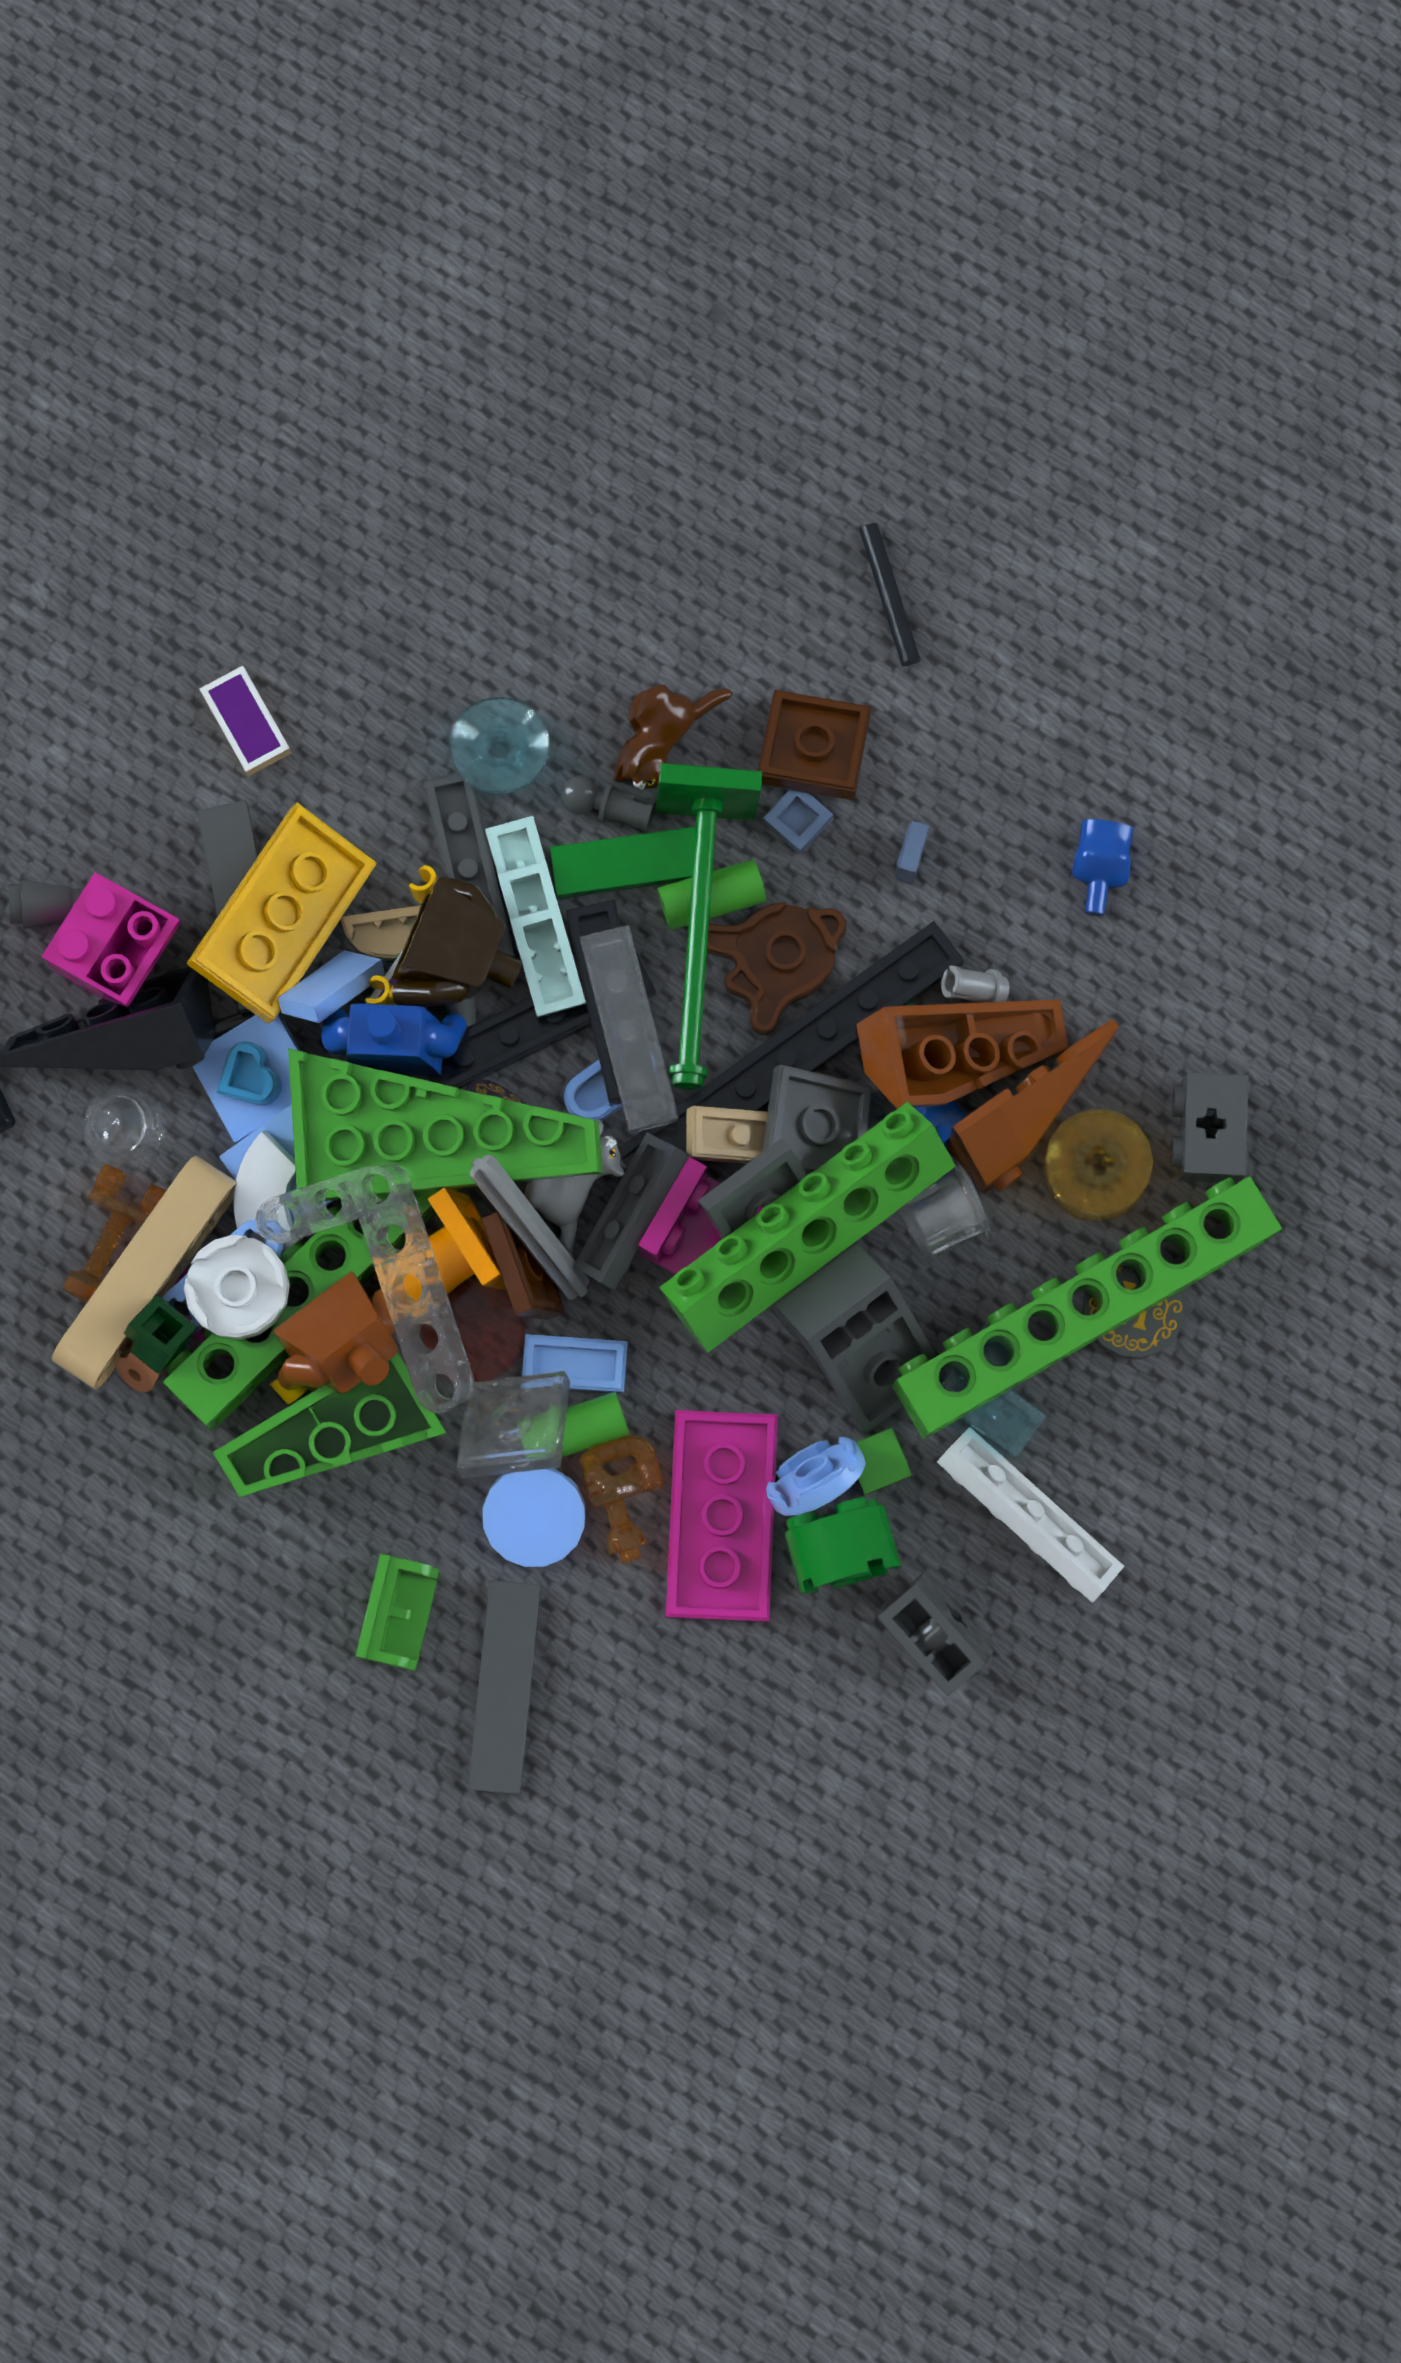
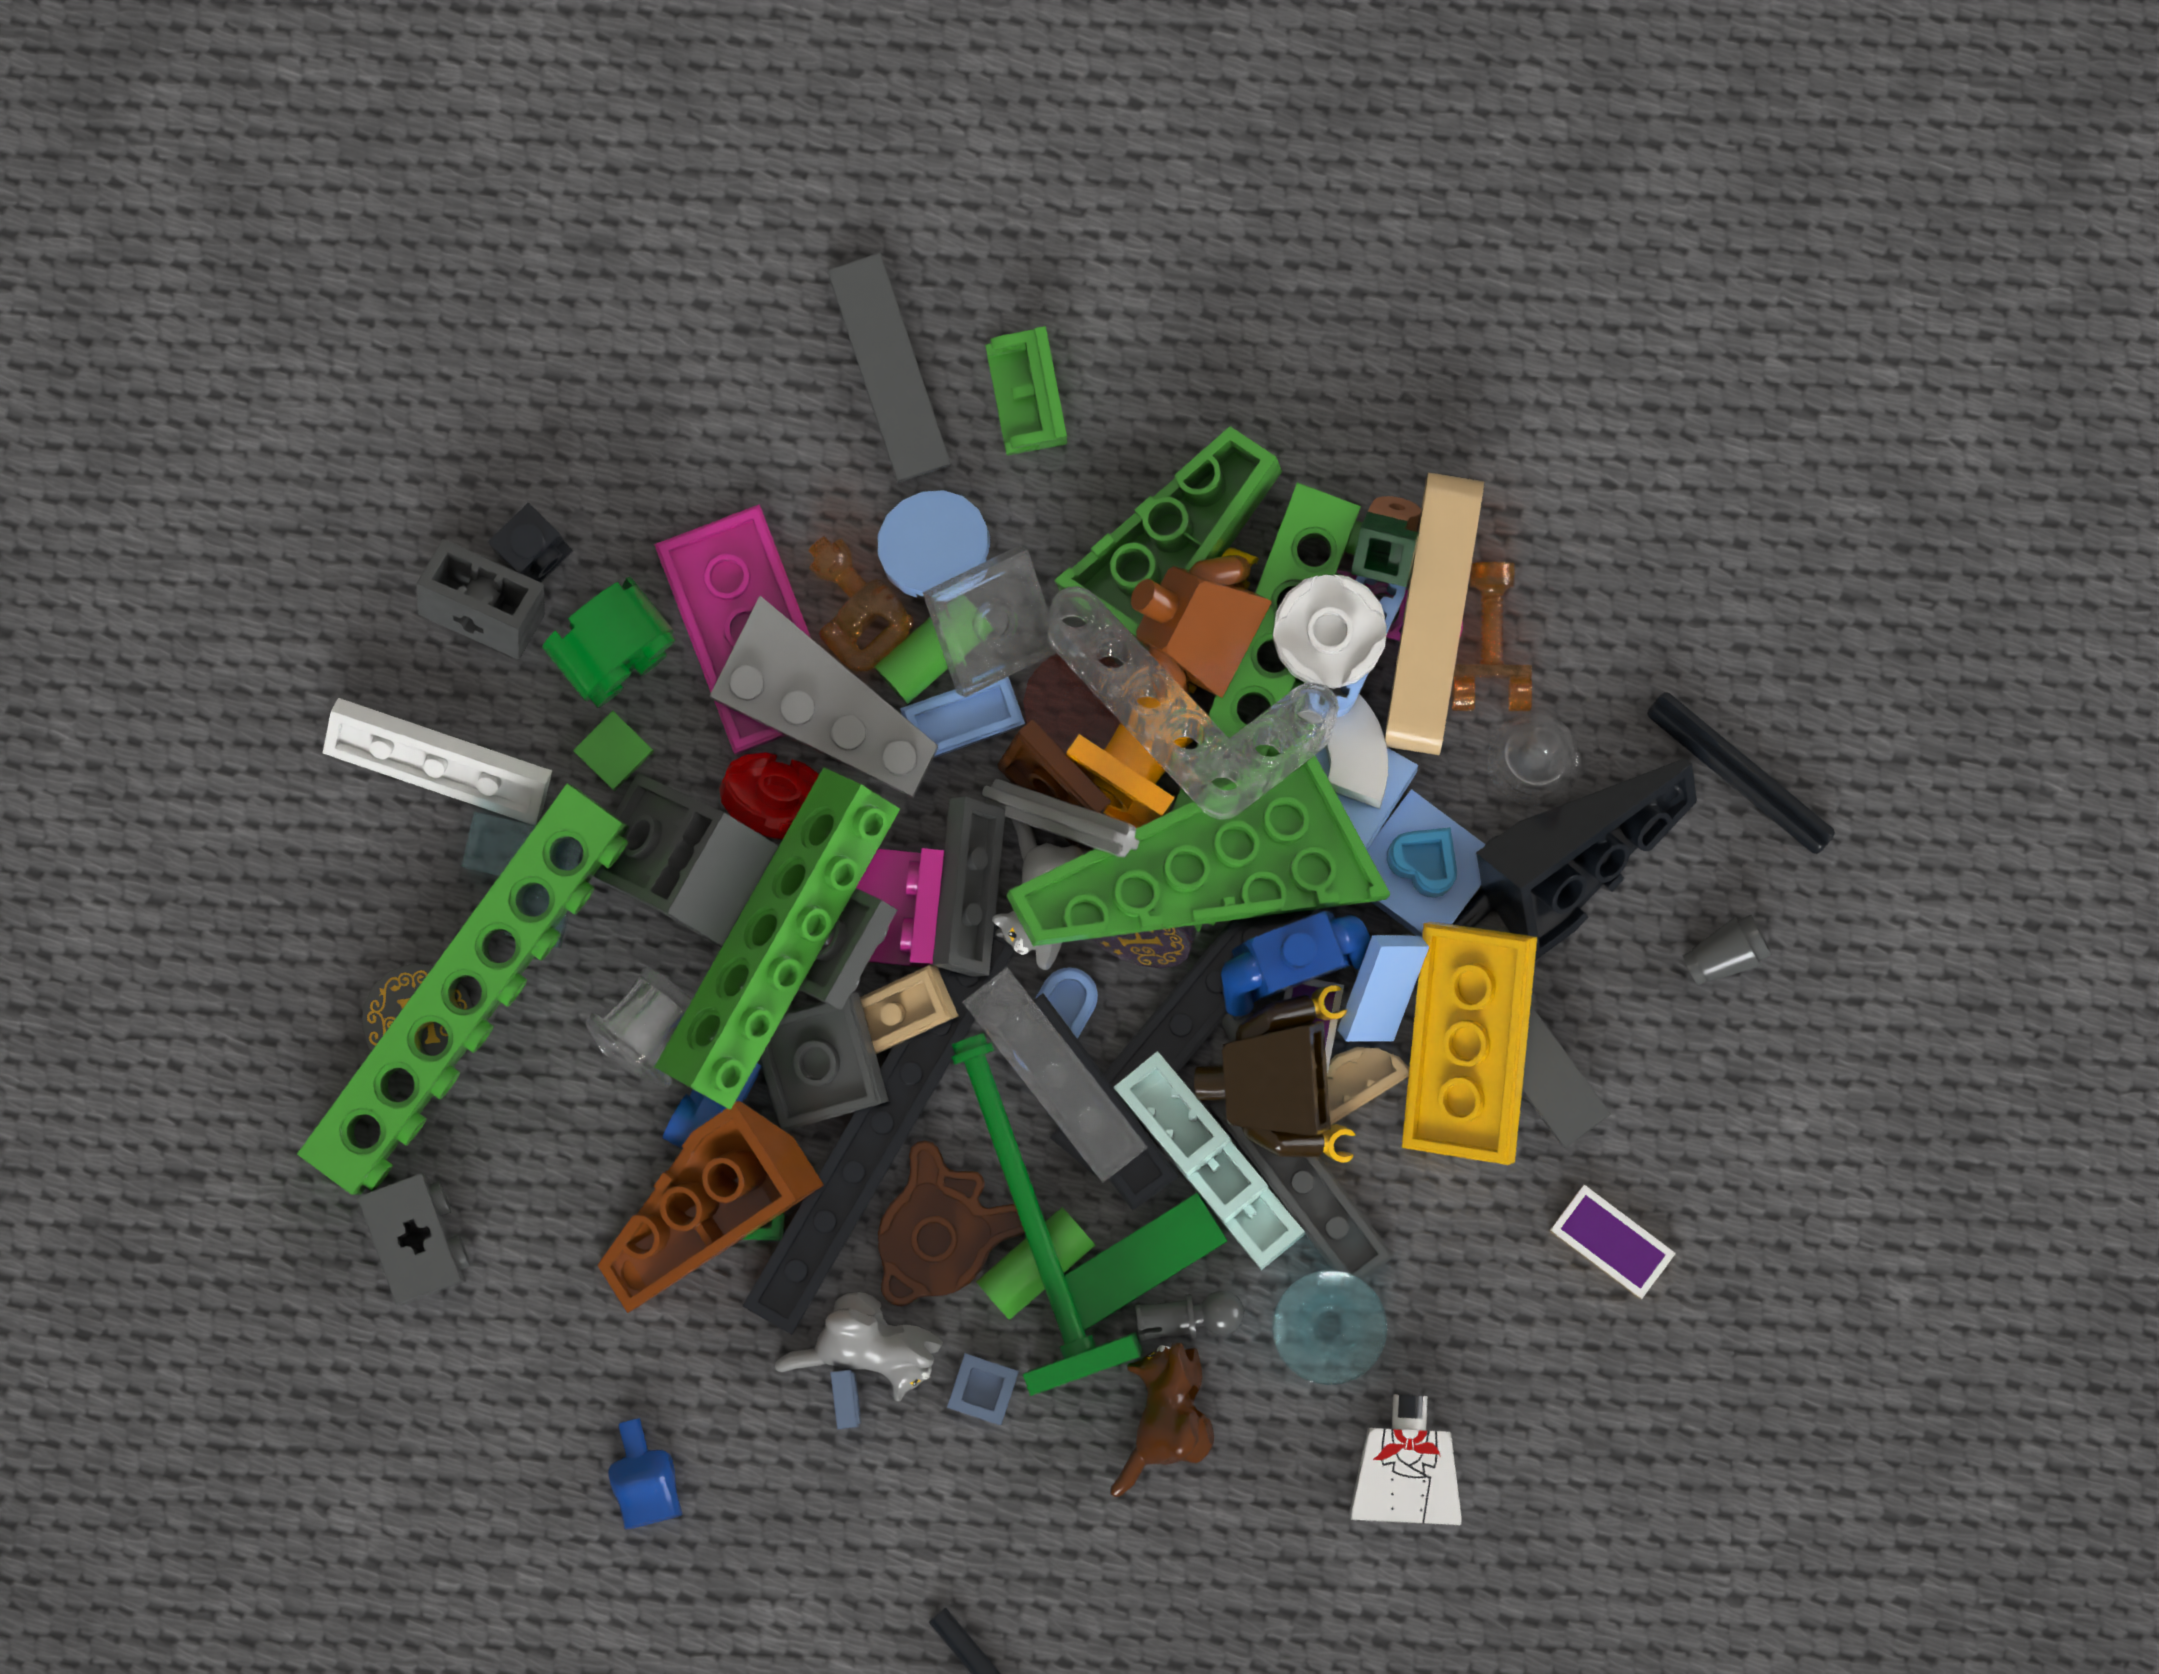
camera: 155 degrees right, 5 degrees up
dark pink slope [41,872,181,1007] -> none
reddish brown tile [758,690,872,800] -> none
light blue tile [766,1437,866,1516] -> none
light grey pin [941,965,1009,1003] -> none
dark orange wedge [947,1019,1119,1194] -> none
clear yellow wheel [1043,1108,1153,1222] -> none
none -> black brick [488,502,573,583]
none -> light grey wing [709,596,938,798]
none -> red tile [719,752,819,839]
none -> light grey animal [775,1292,943,1401]
none -> white torso [1349,1395,1461,1525]

